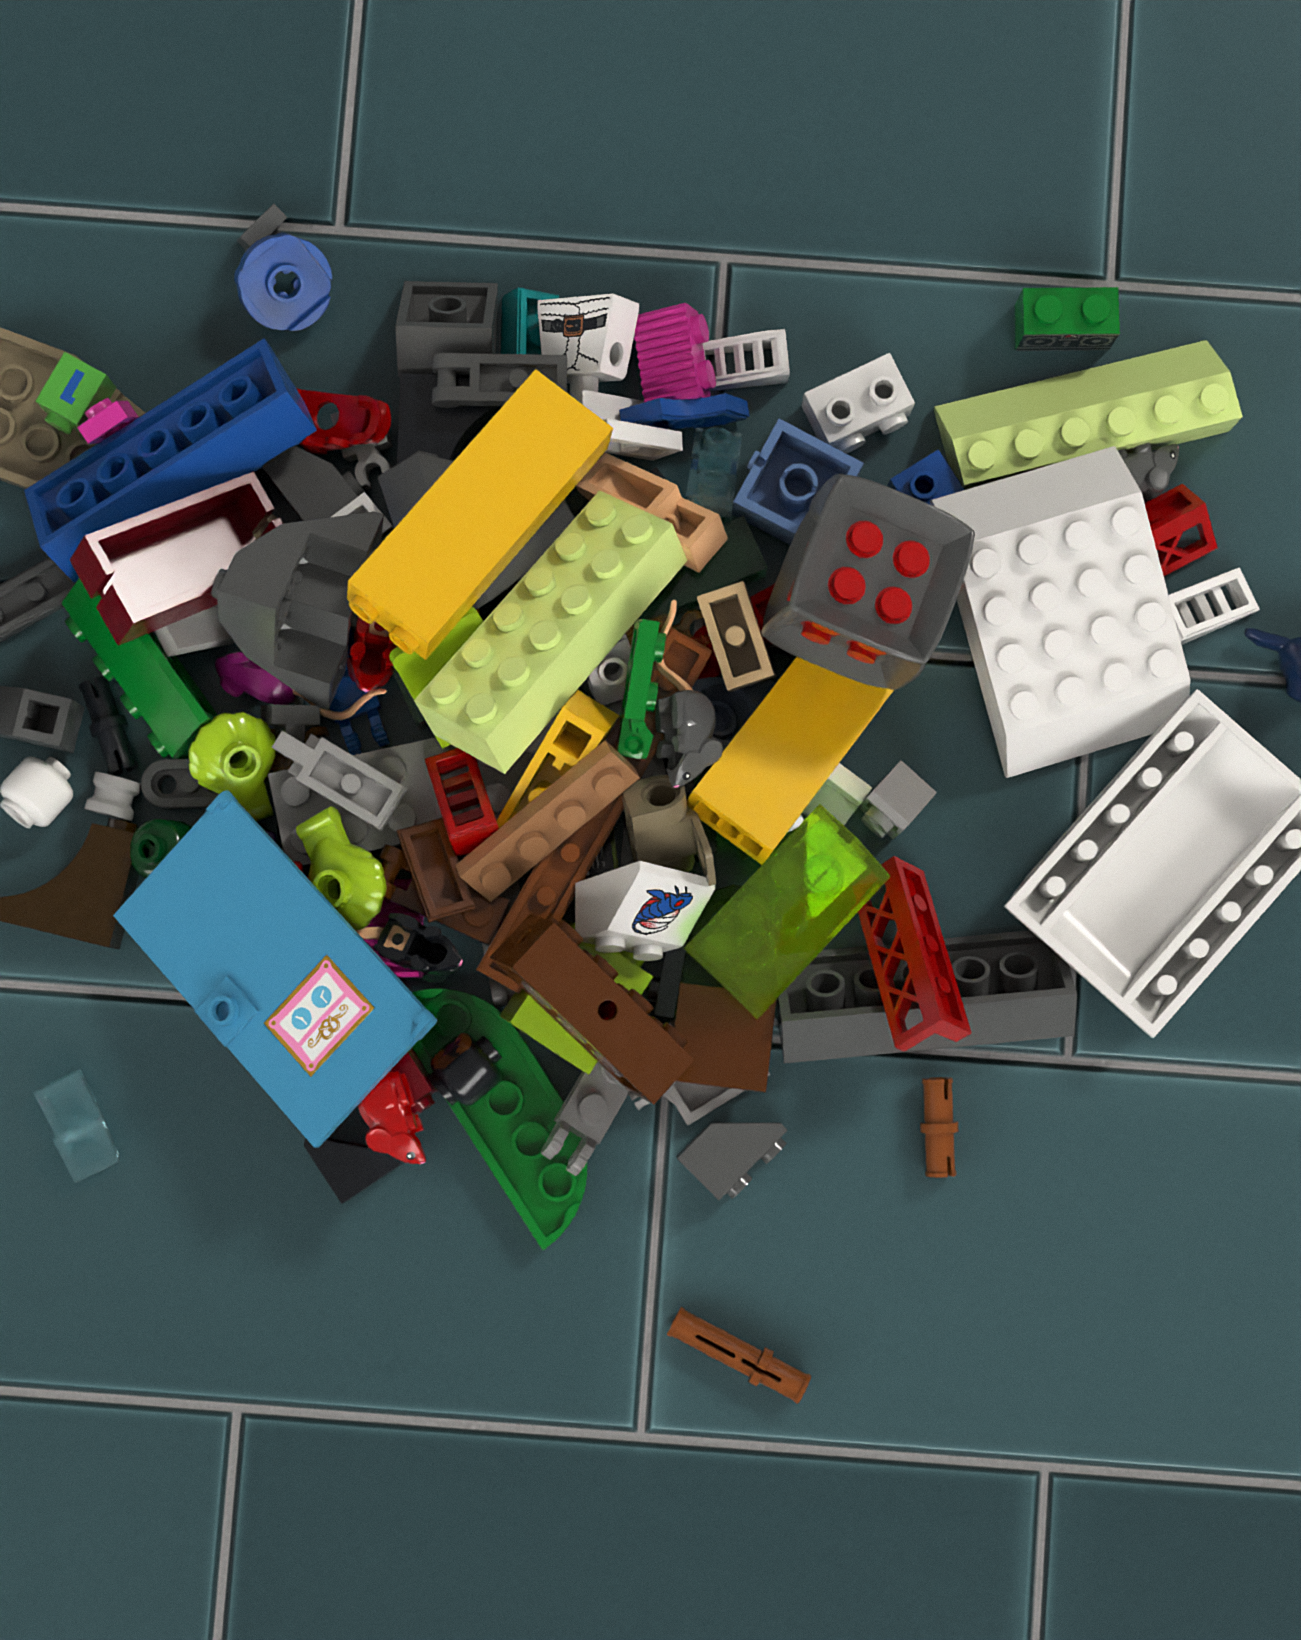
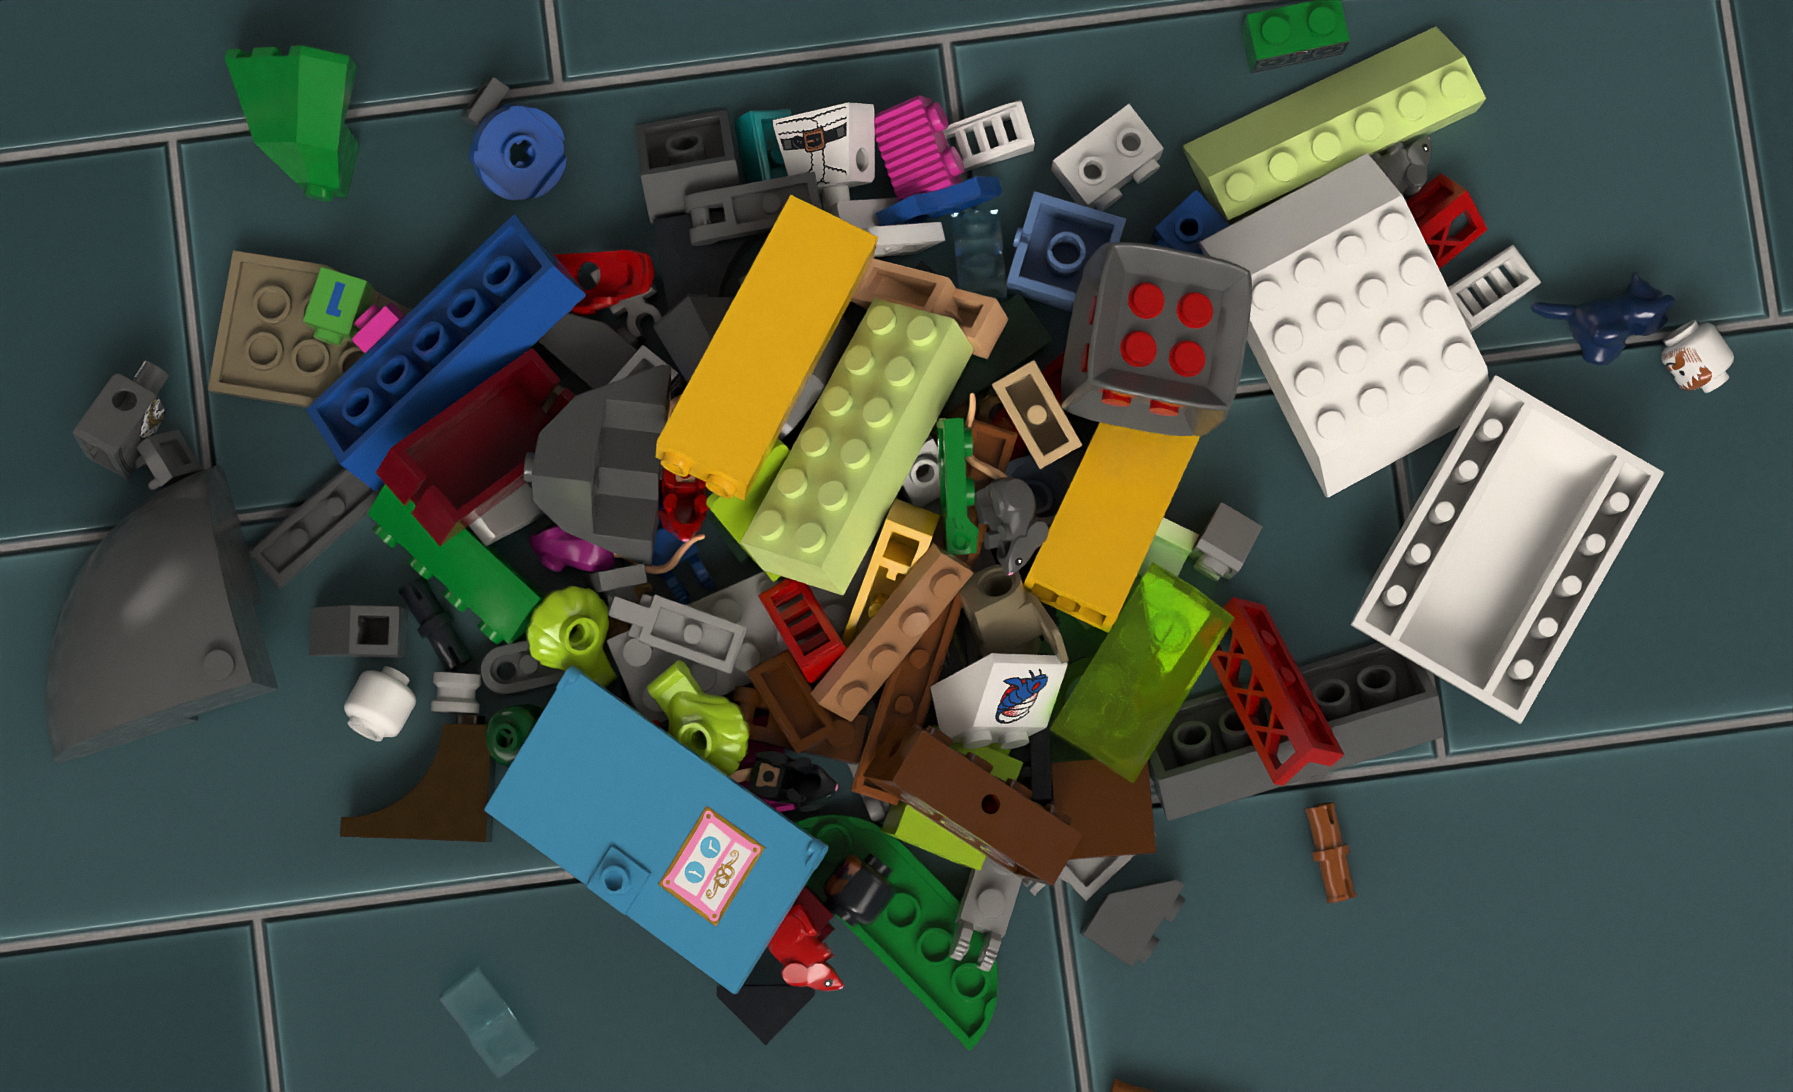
camera: 10 degrees left, 0 degrees up
none -> green brick [225,45,360,202]

